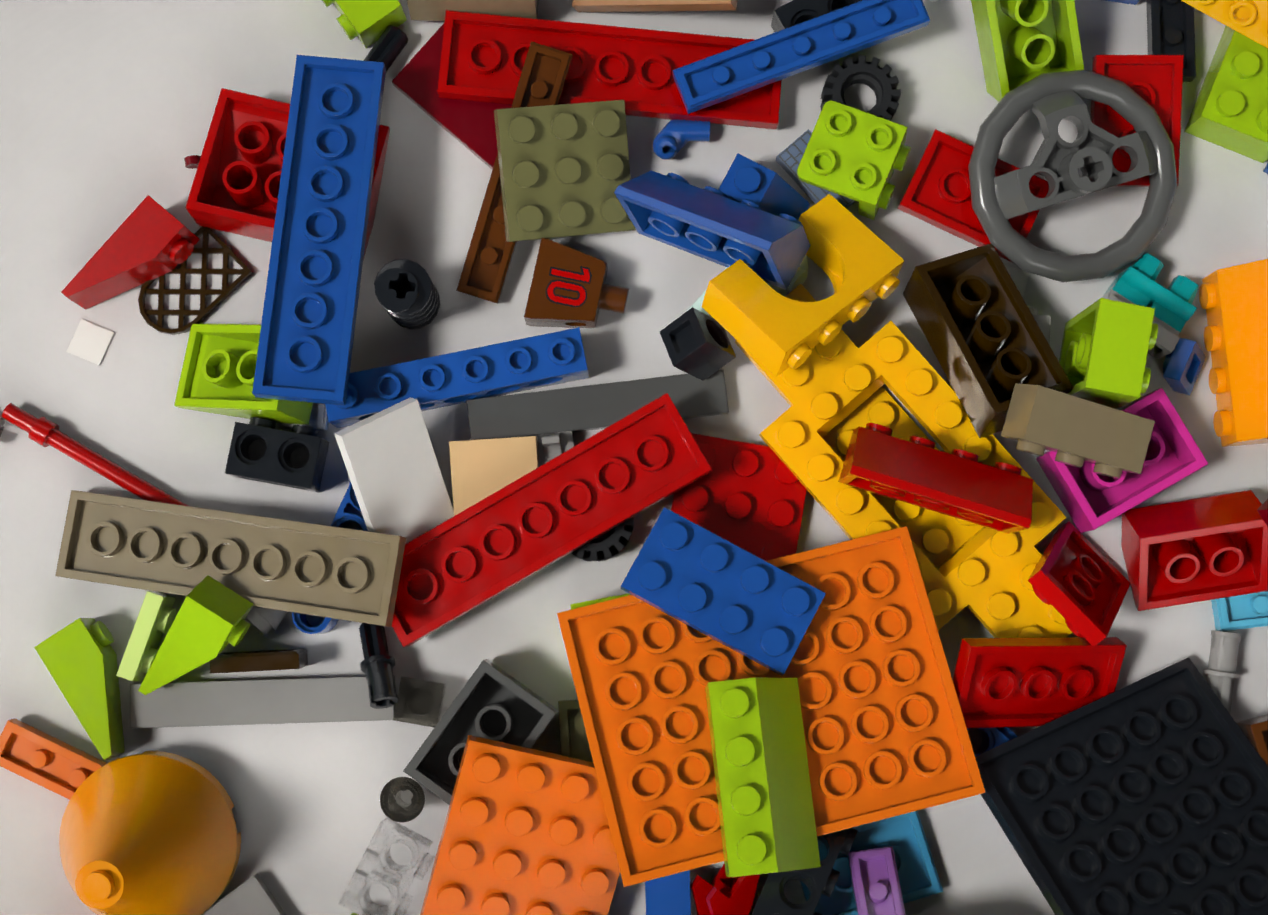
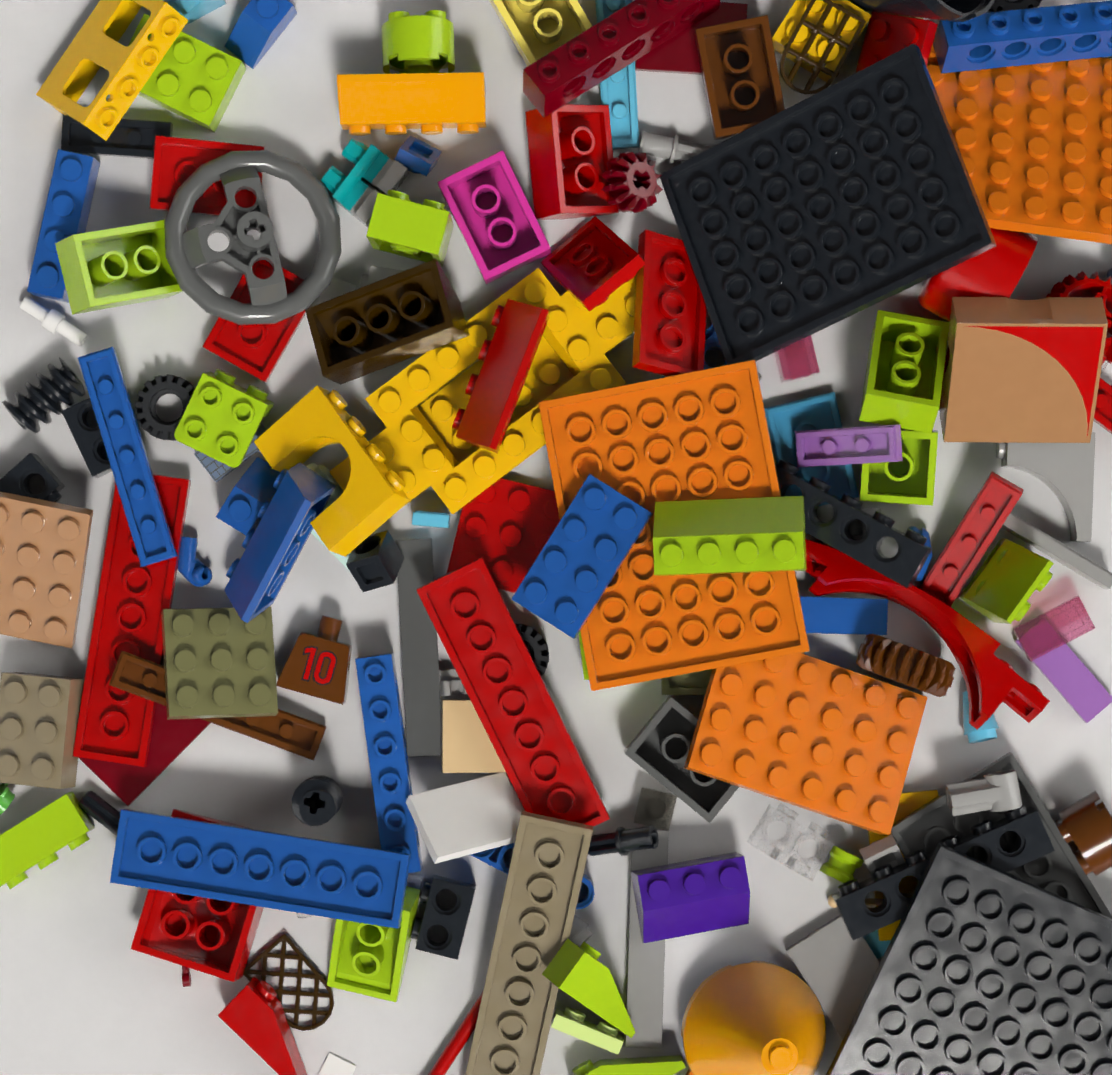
camera: 85 degrees left, 5 degrees up
dark brown tile [210,648,308,674] -> none
clear smoke cone [380,777,425,823] -> none
dark tan brick [1001,383,1155,479] -> none
none -> medium azure tile [412,510,450,528]
none -> dark red gear [601,151,663,213]
none -> dark purple slope [630,852,750,943]
none -> clear pink brick [775,335,820,383]

